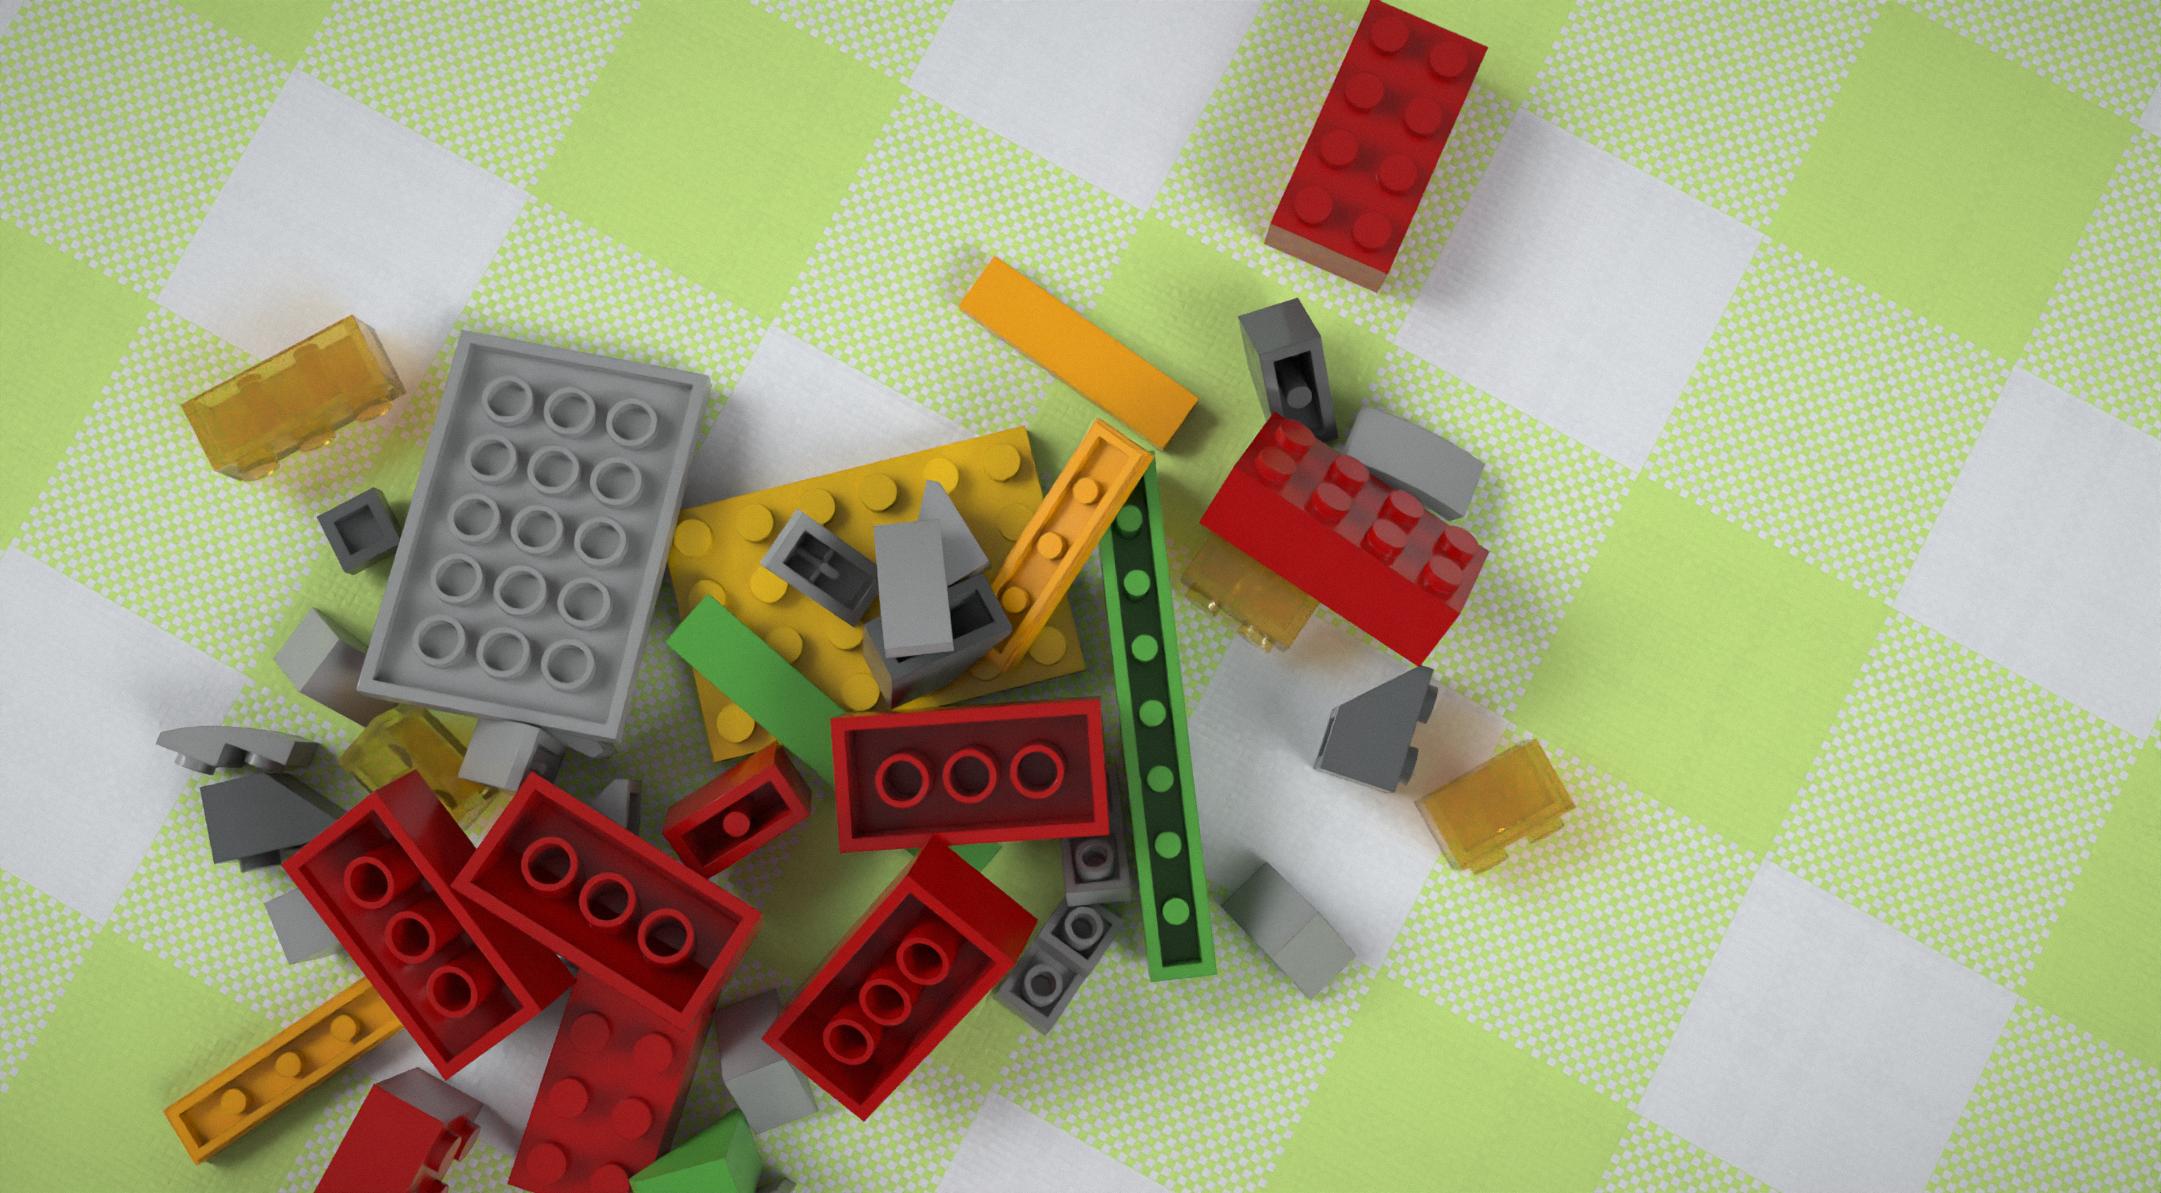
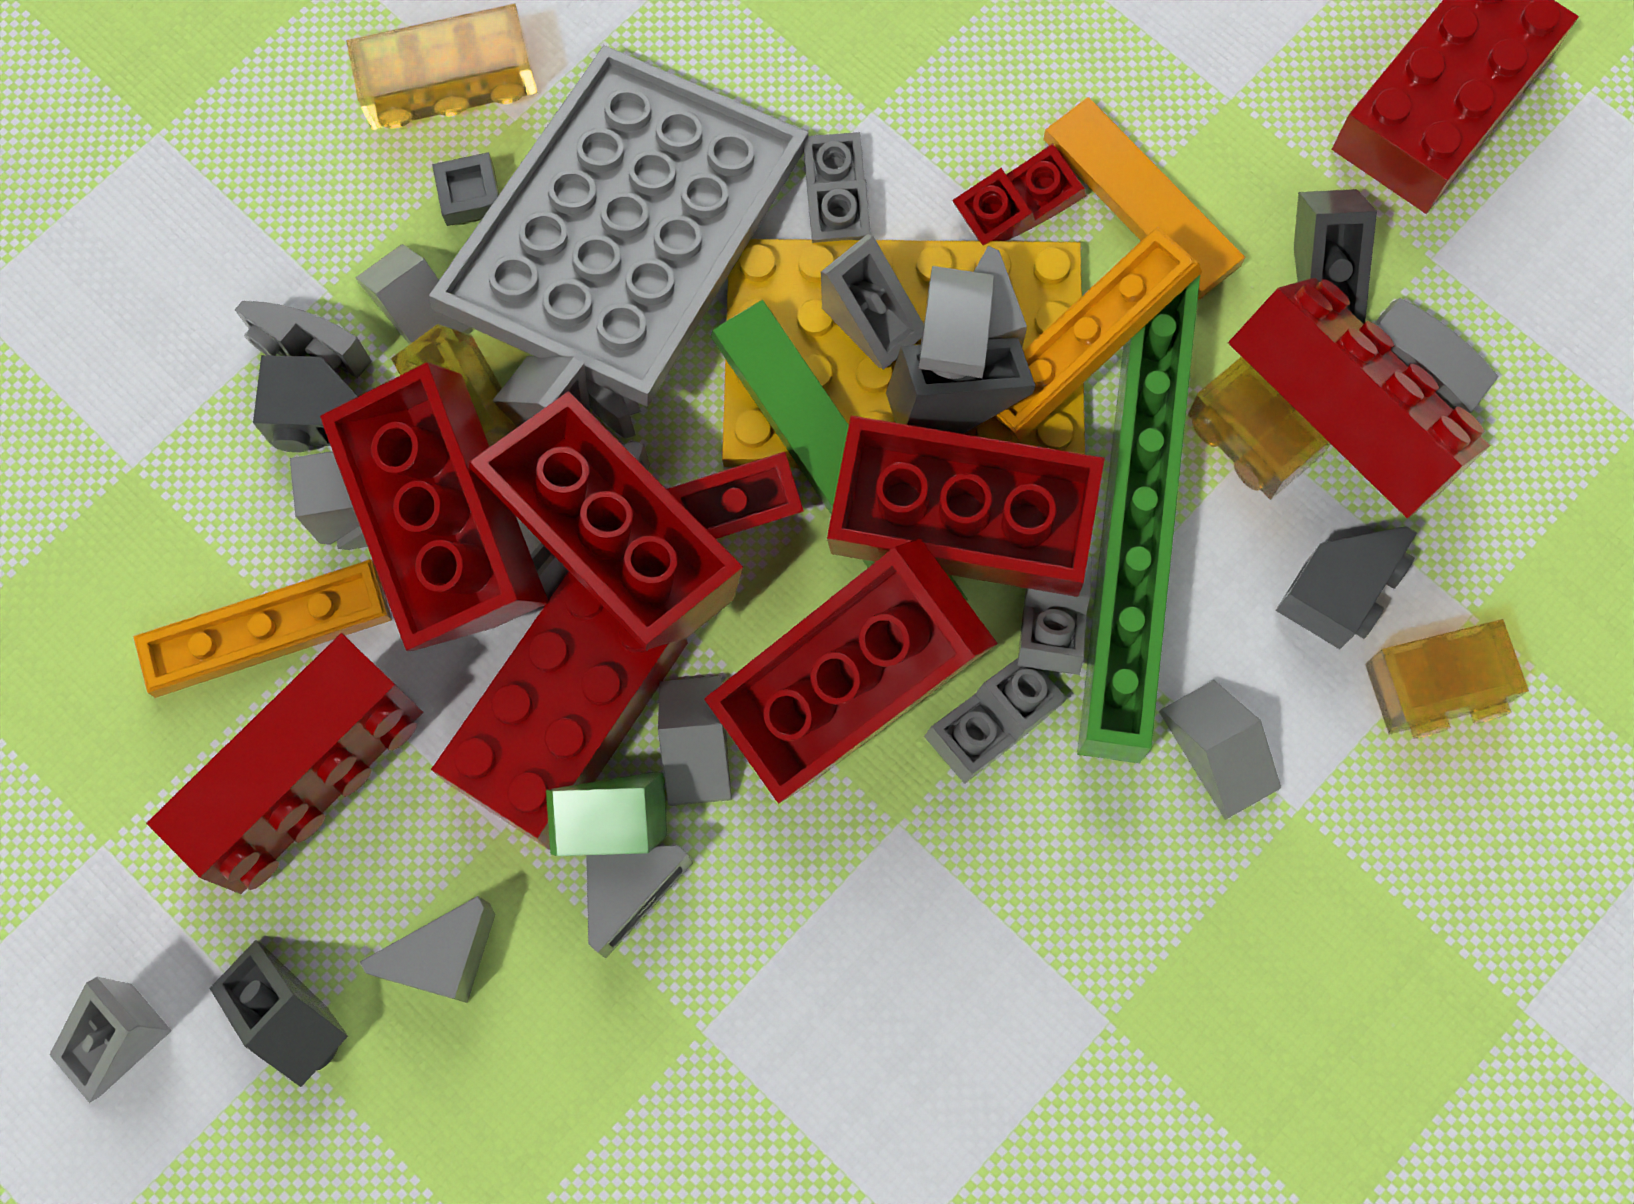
camera: 15 degrees right, 10 degrees down
none -> light grey slope [804,132,871,243]
none -> red slope [952,143,1086,246]

